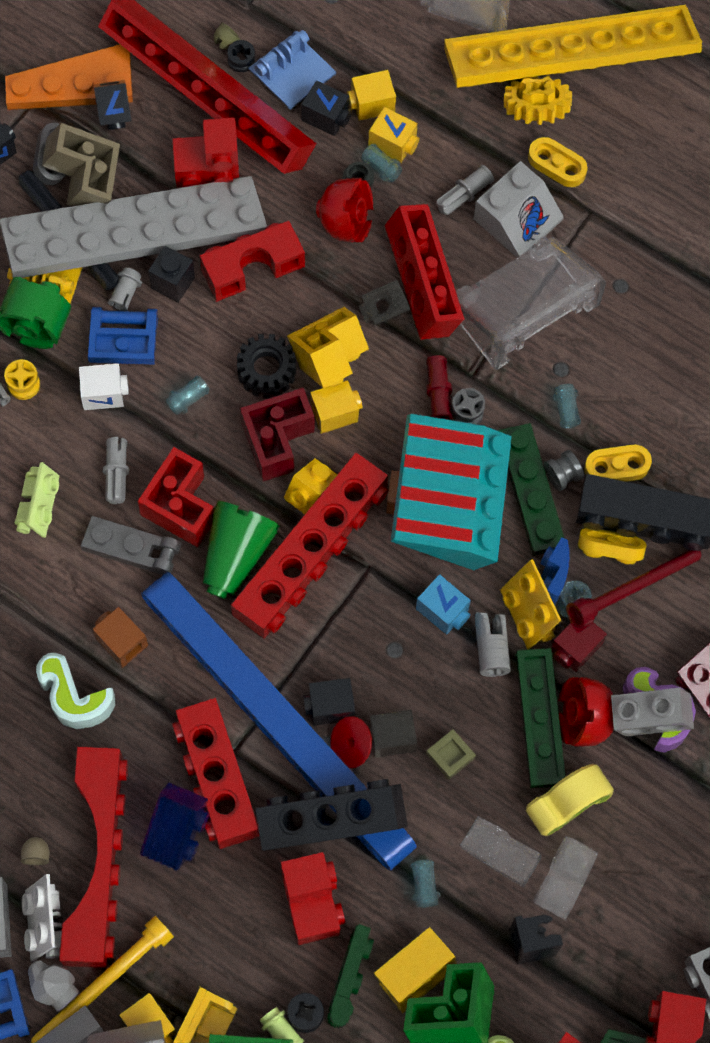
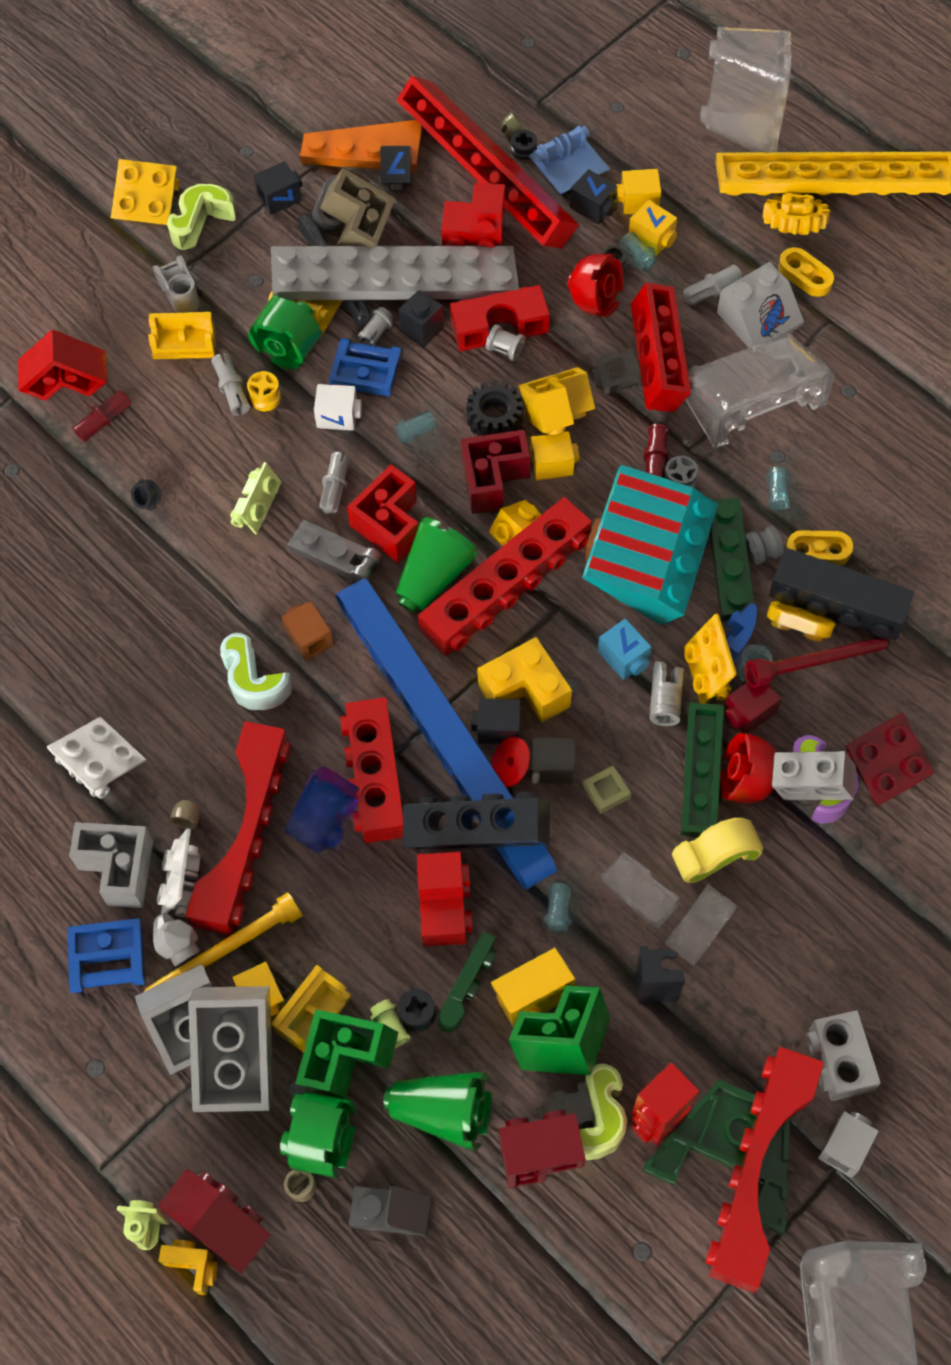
camera: 15 degrees right, 5 degrees down
none -> yellow brick [477,637,572,723]
none -> light grey bush [485,324,526,362]

